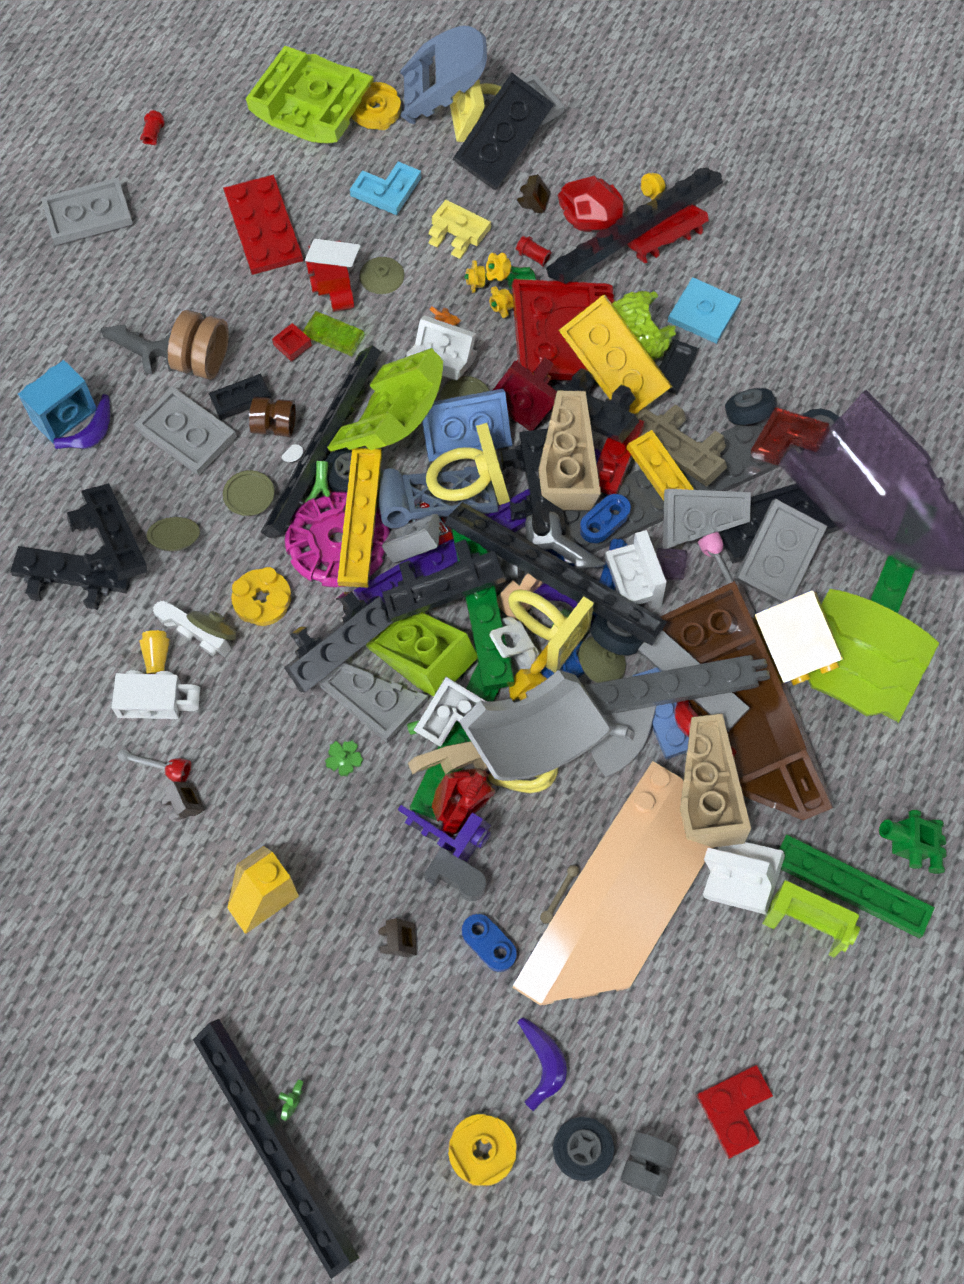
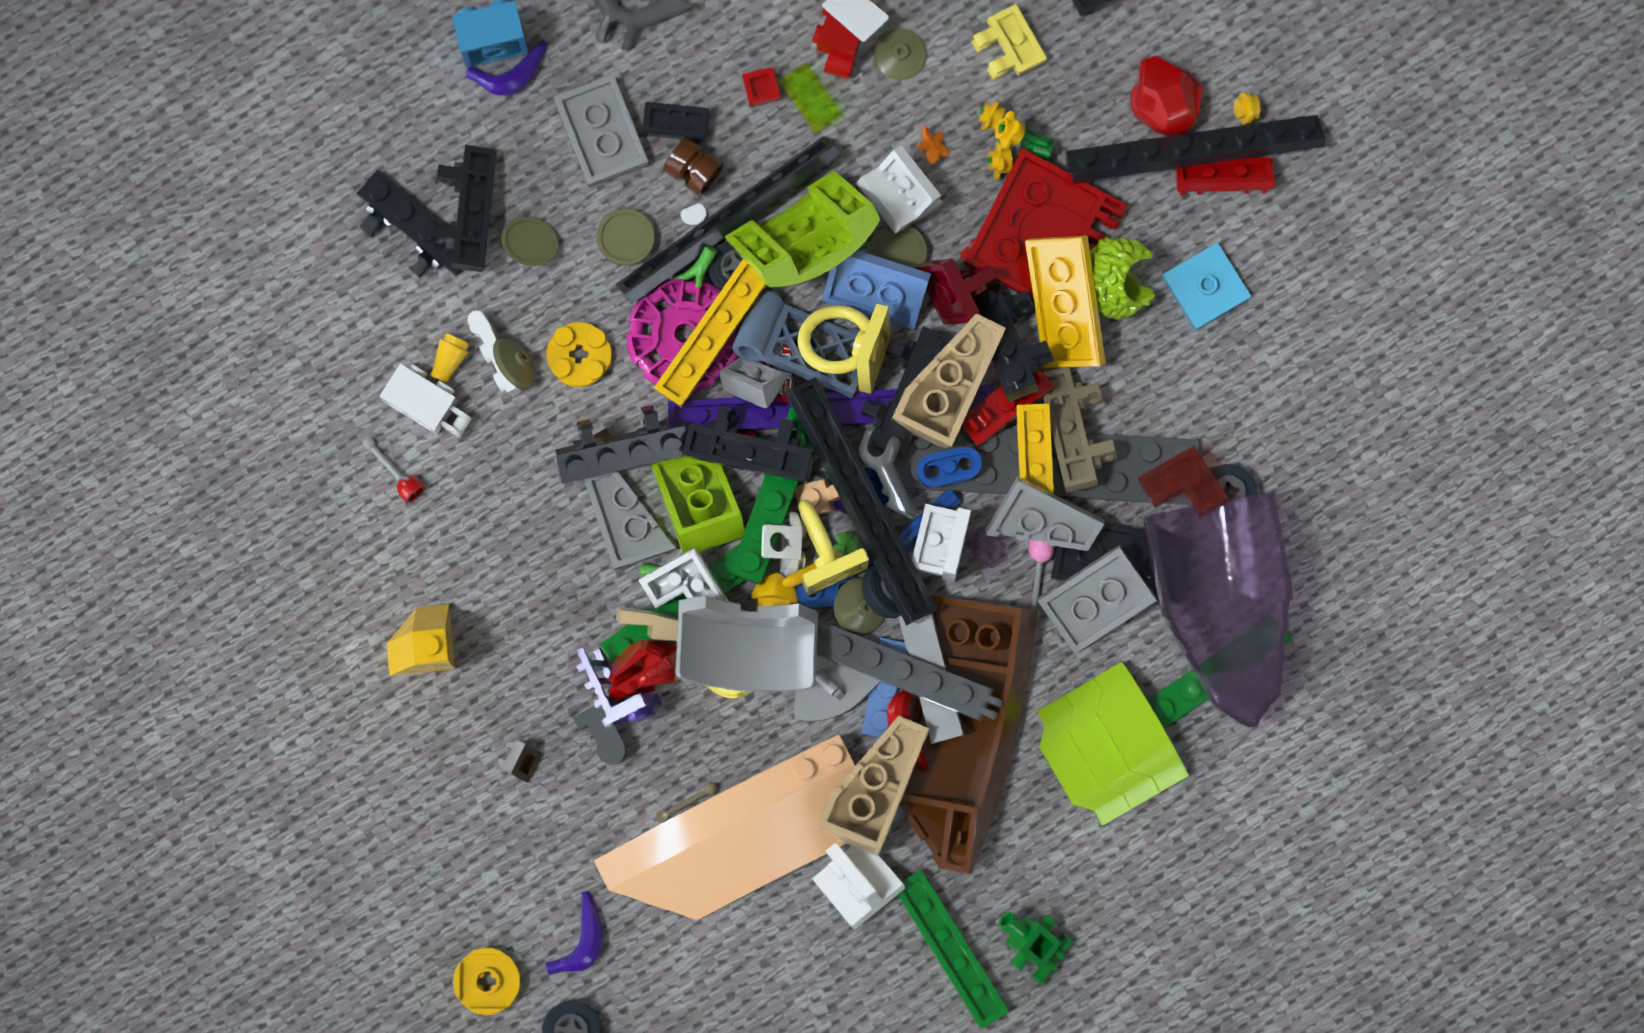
camera: 30 degrees right, 15 degrees up
dark brown tile [162,782,205,820] -> none
medium nougat wheel [168,310,229,380] -> none
black plate [193,1019,359,1279] -> none
bright green plant [278,1079,304,1121] -> none
bright green plant [325,740,363,777] -> none
blue plate [462,914,517,972] -> none
red pin [516,236,552,266] -> none
dark brown tile [517,174,550,213] -> none
black tile [659,338,699,395] -> none
black wheel [725,388,777,425] -> none
slope [755,590,843,686] -> none
lime panel [762,880,860,958] -> none

